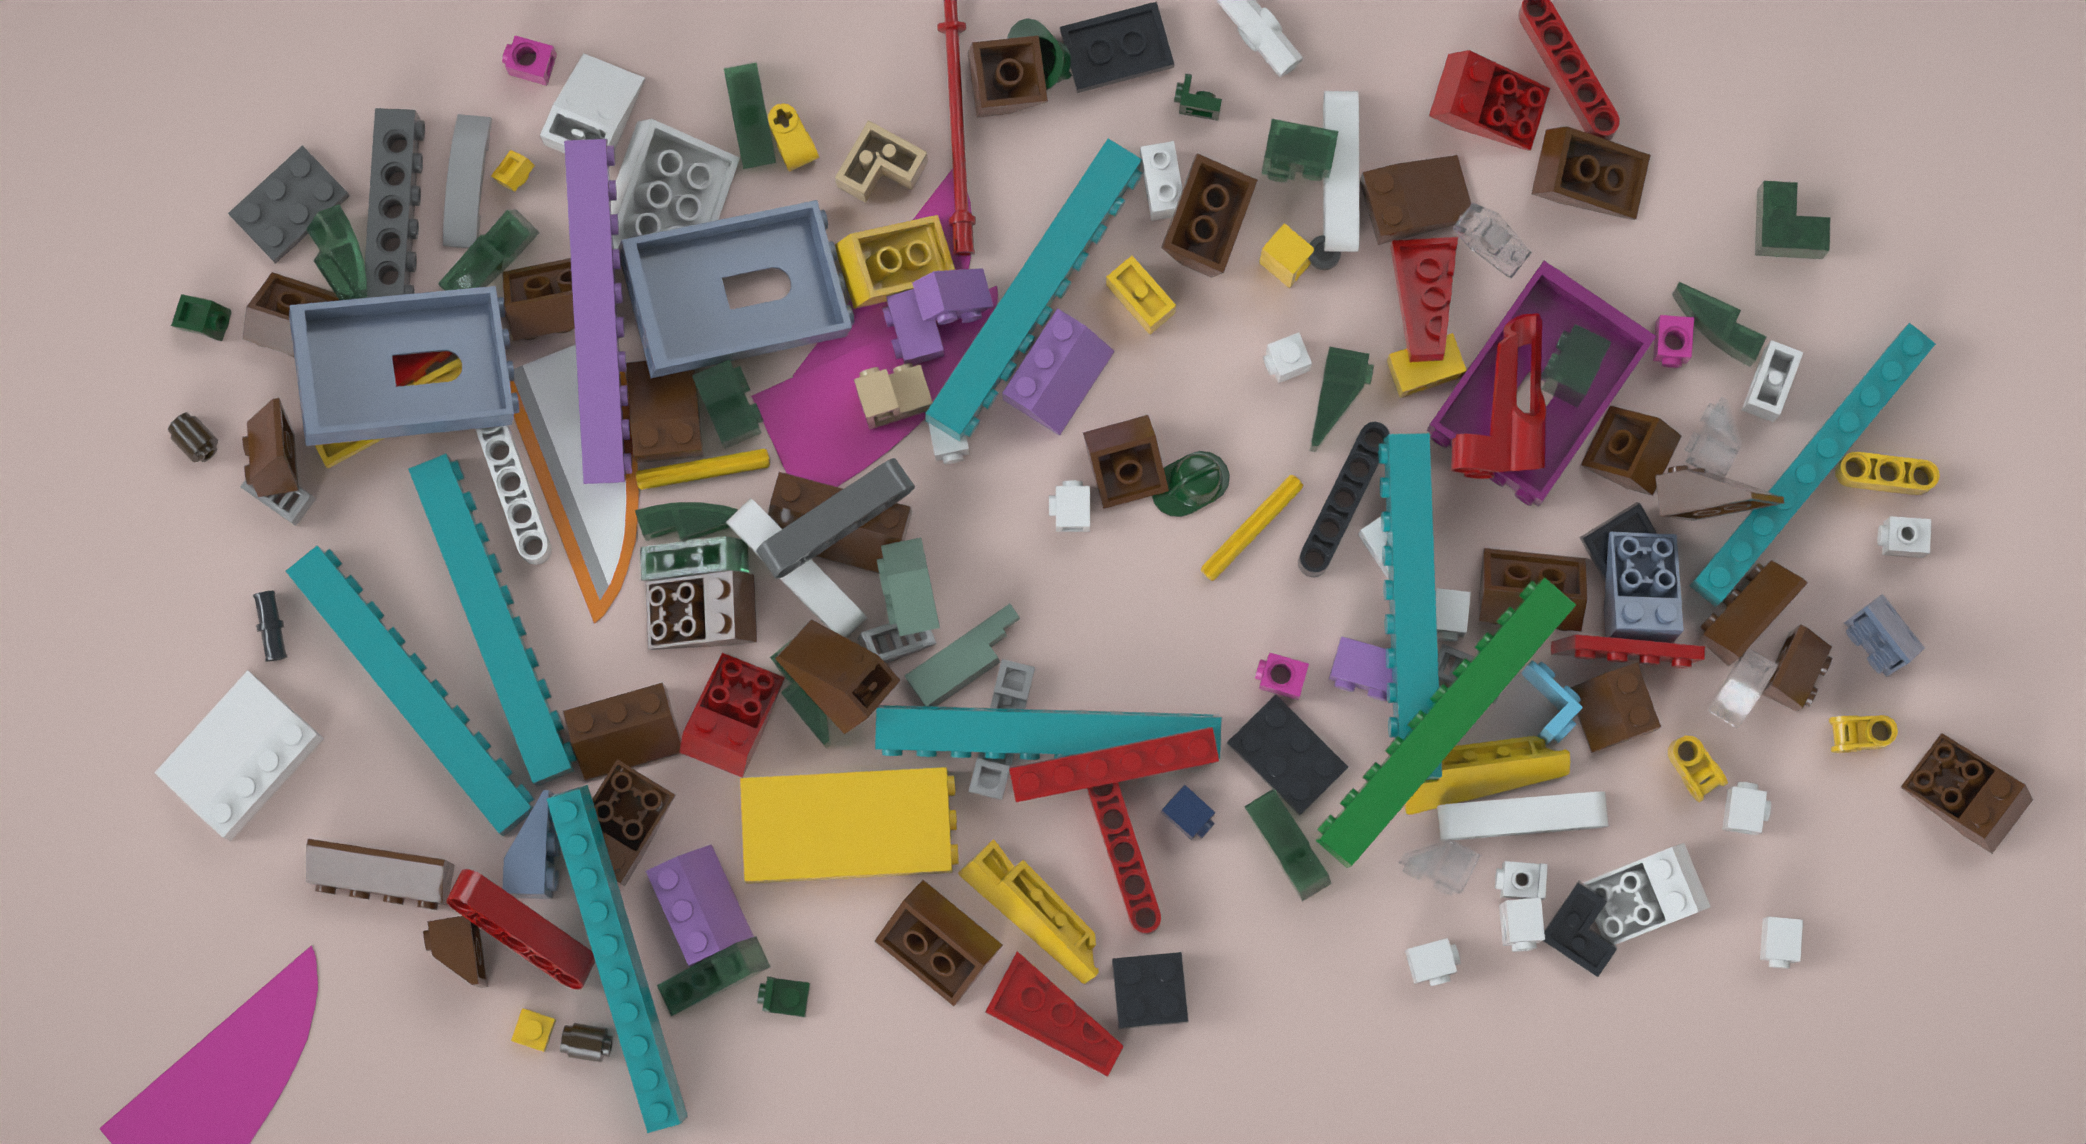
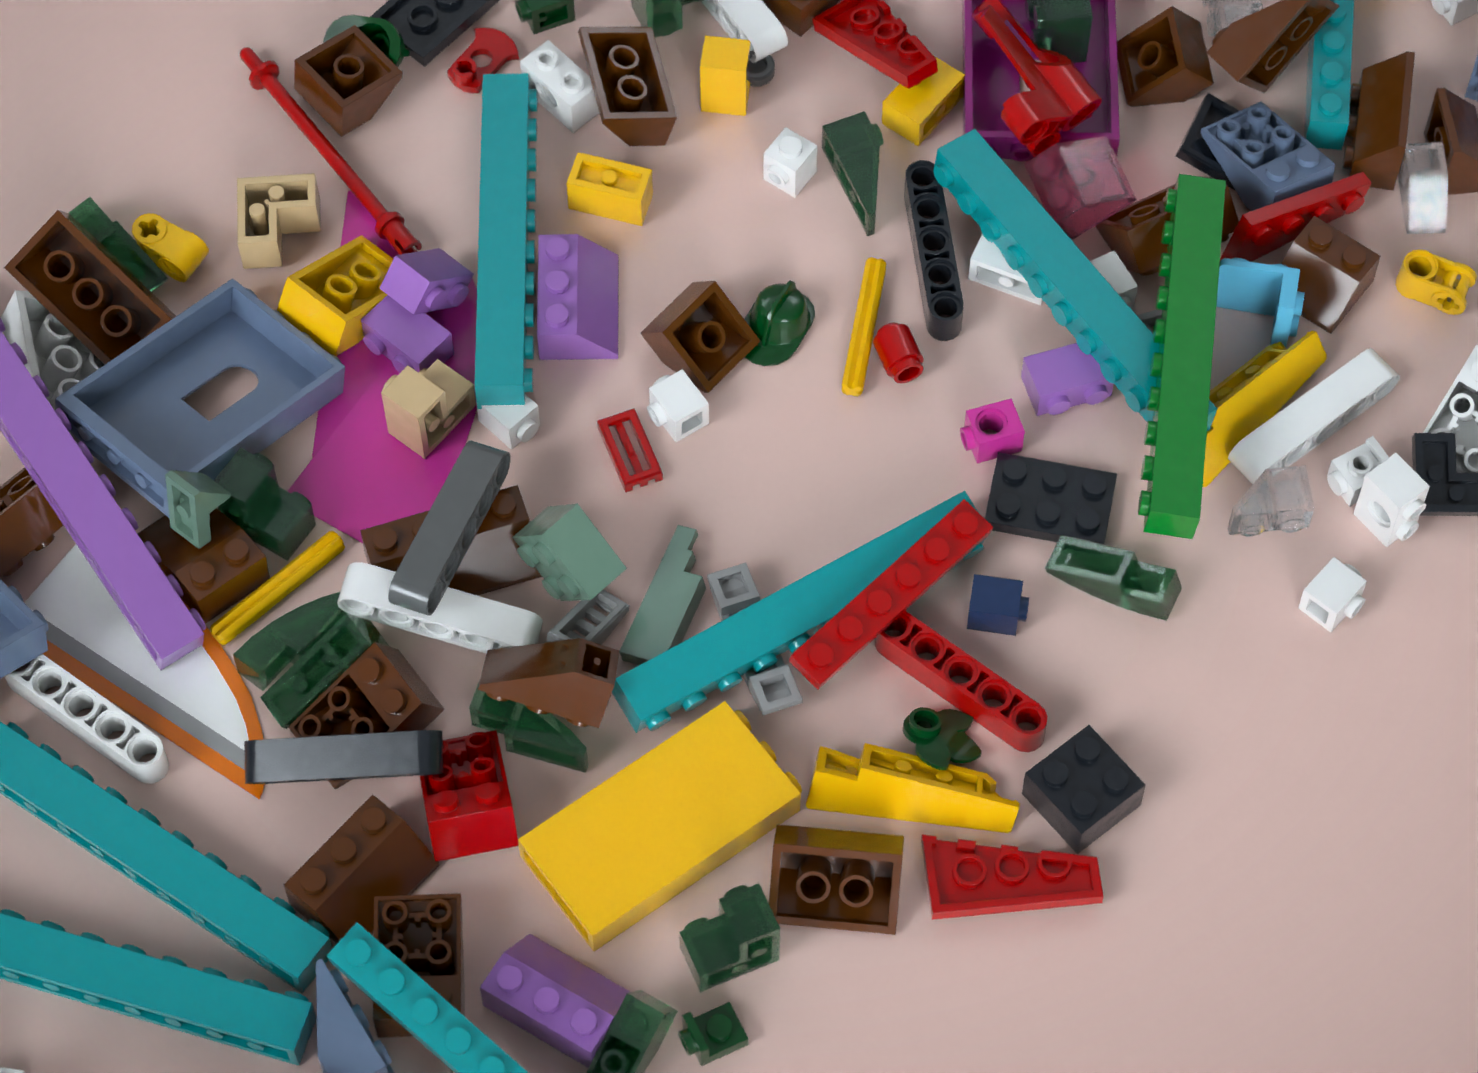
camera: 35 degrees left, 20 degrees down
none -> reddish brown slope [4,210,176,365]
none -> sand green slope [165,470,231,549]
none -> beam [244,730,444,784]
none -> red piece [447,27,519,94]
none -> red tile [597,408,663,493]
none -> clear green brick [679,883,780,992]
none -> red brick [873,322,924,383]
none -> dark green plate [903,707,982,770]
none -> clear pink slope [1024,136,1137,240]

